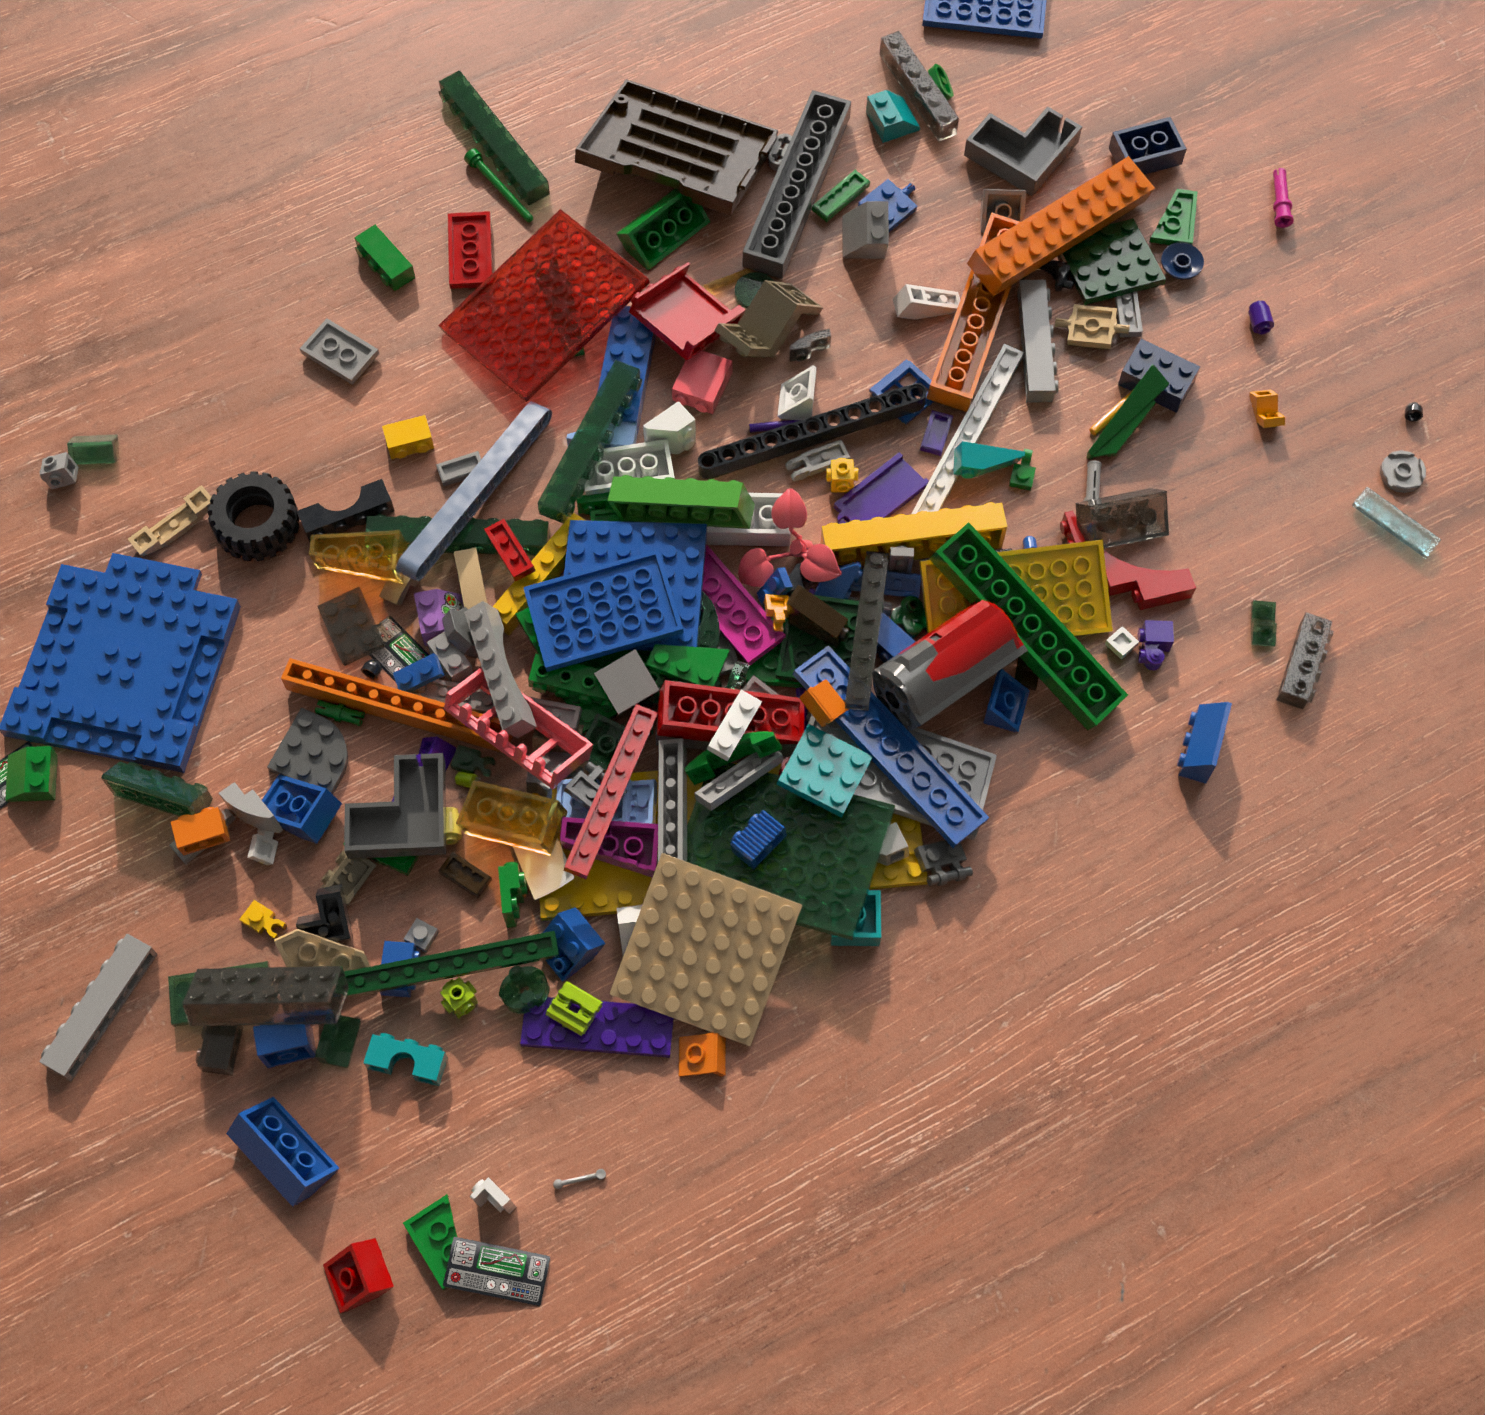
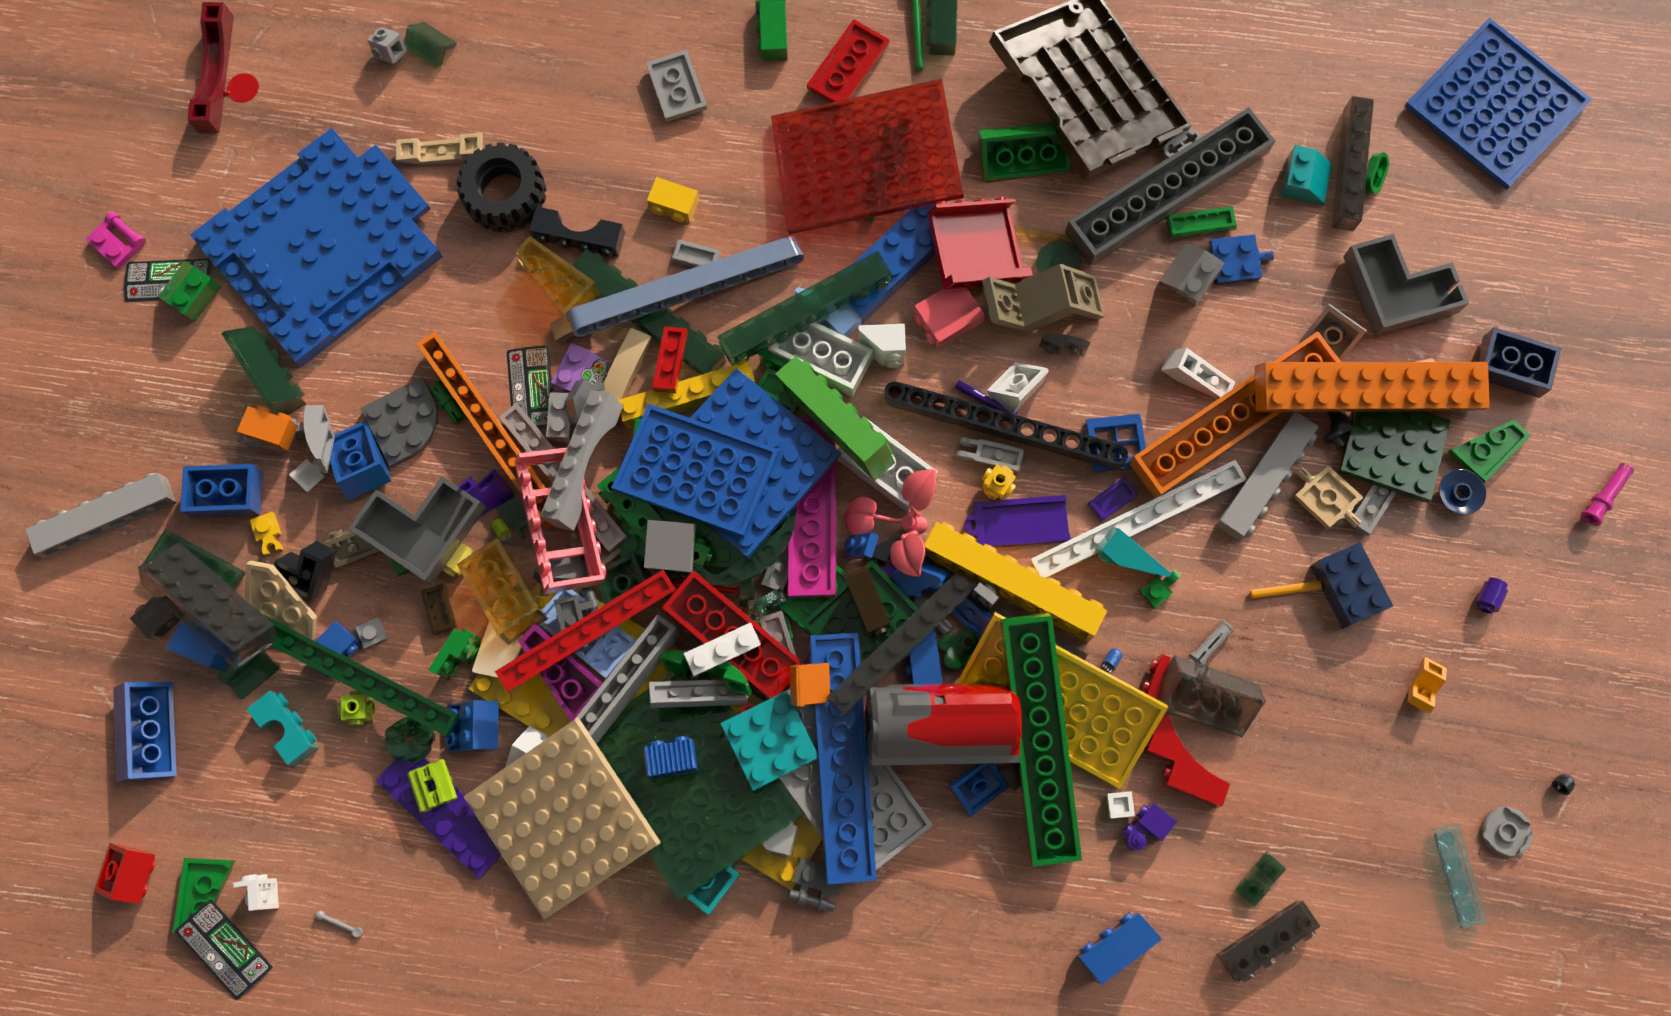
camera: 40 degrees right, 10 degrees up
clear smoke plate [317,587,387,666] -> none
black hinge [361,659,382,680] -> none
blue plate [393,653,444,693] -> none
green wing [646,644,730,687] -> none
orange piece [679,1033,726,1077] -> none
light orange plate [764,594,789,631] -> none
green wedge [1086,364,1169,460] -> none
none -> blue brick [180,464,263,518]

